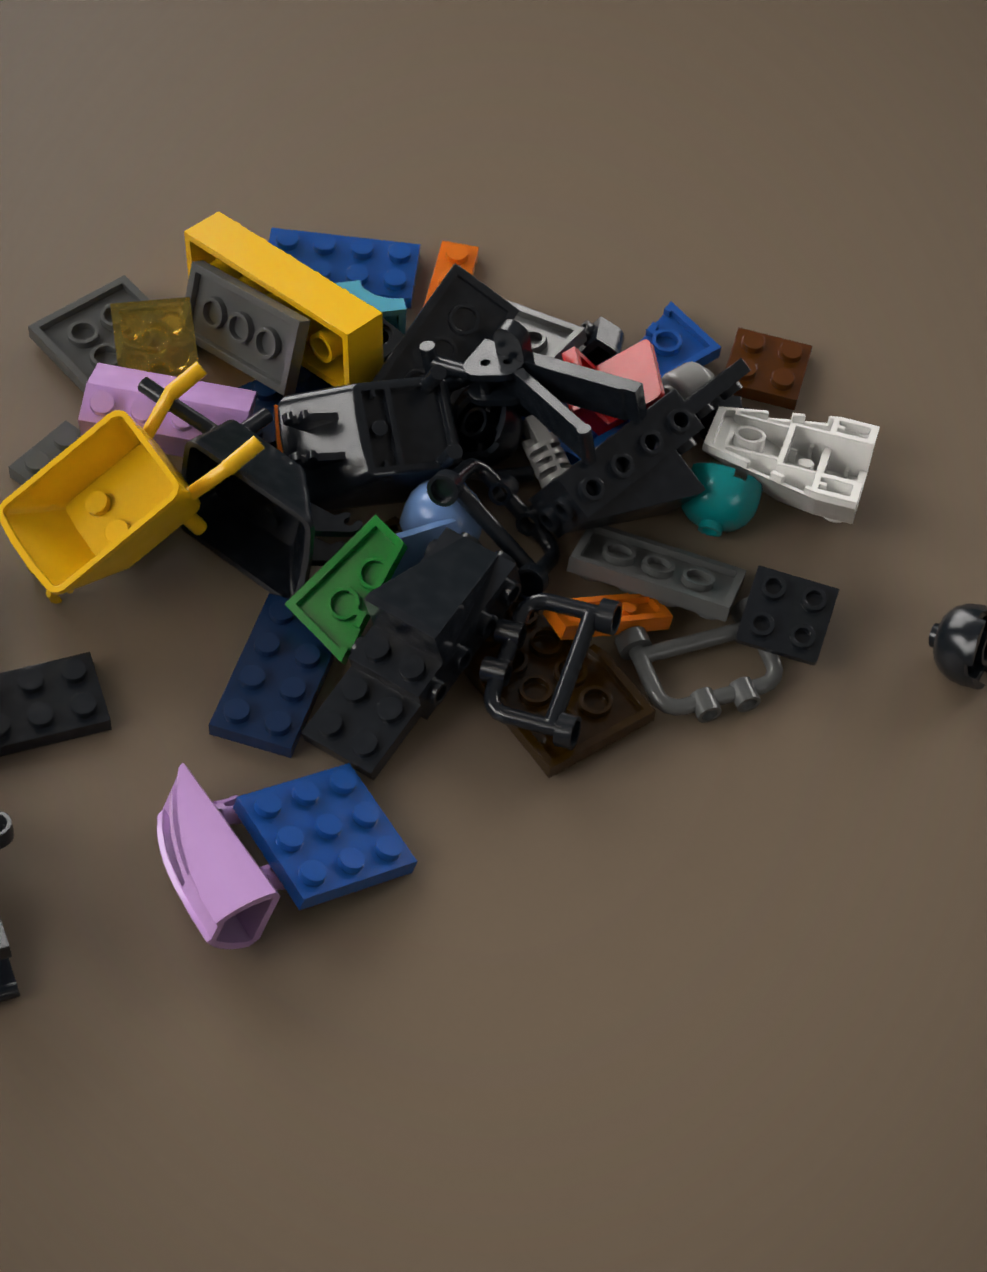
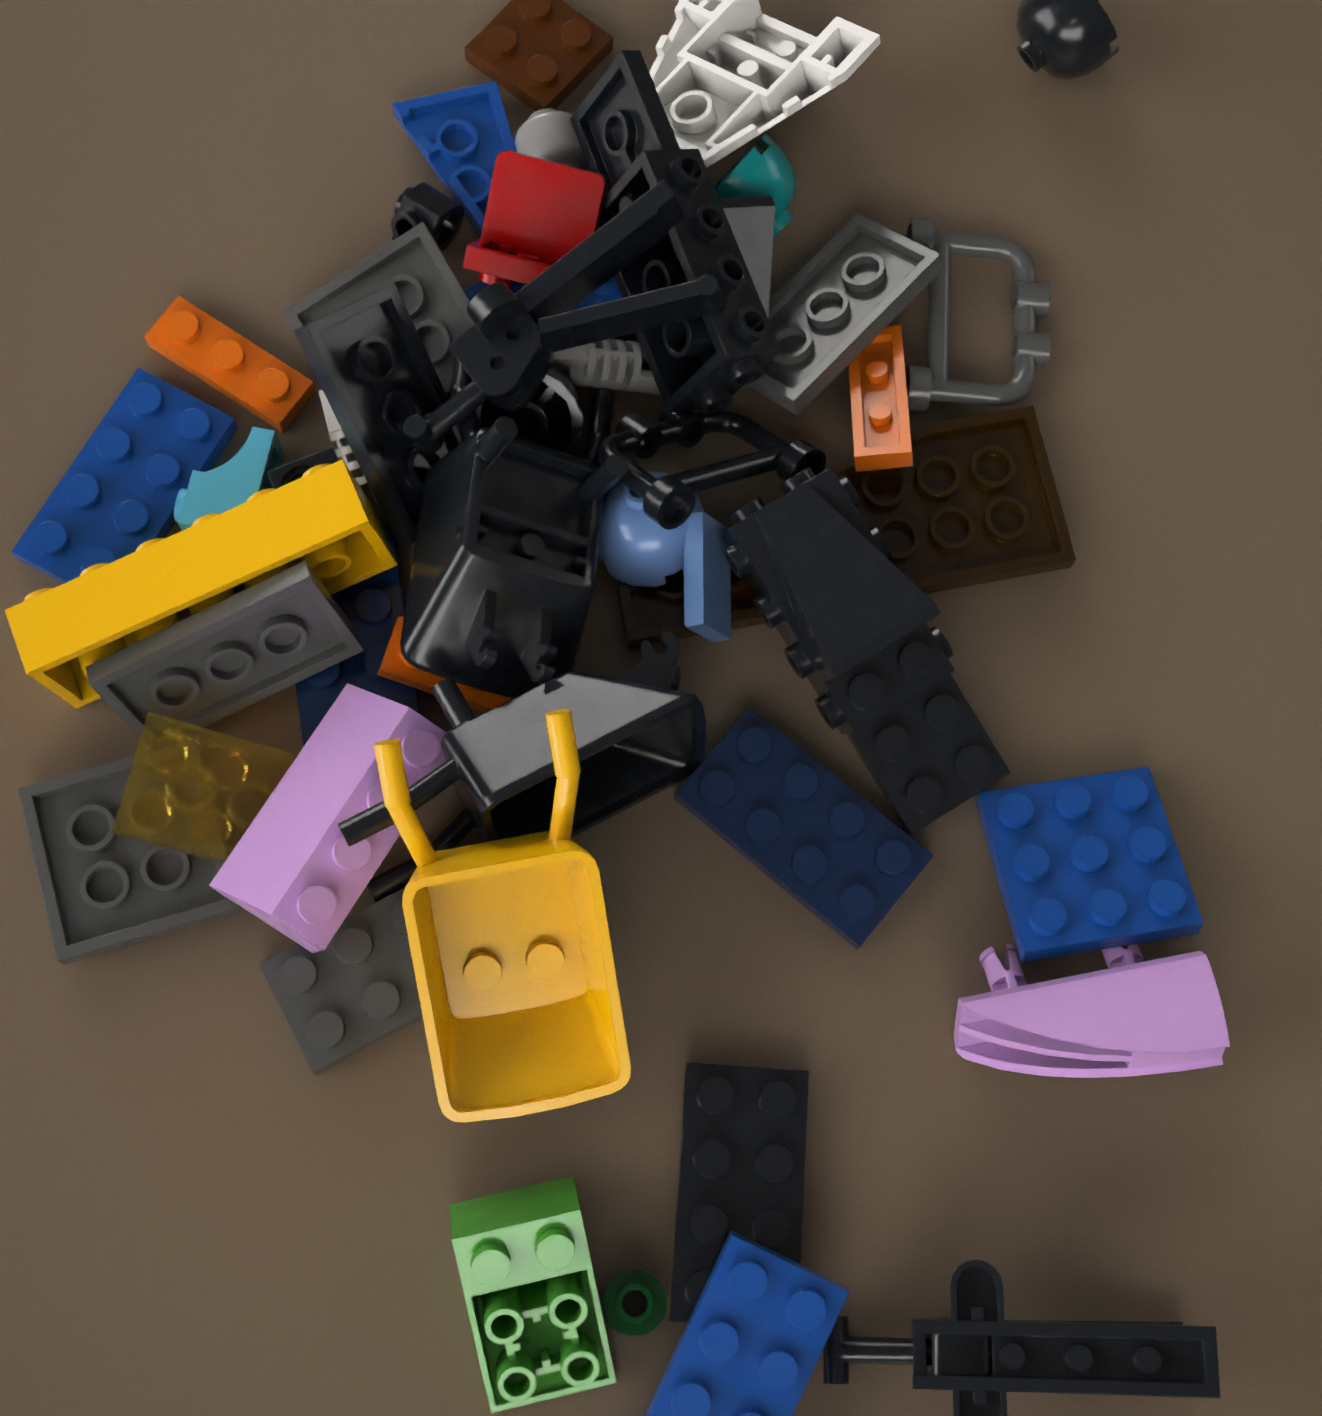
camera: 70 degrees left, 20 degrees up
green wing [285,514,408,665] -> none
black bar [479,593,623,750] -> none
black bracket [735,565,839,665] -> none

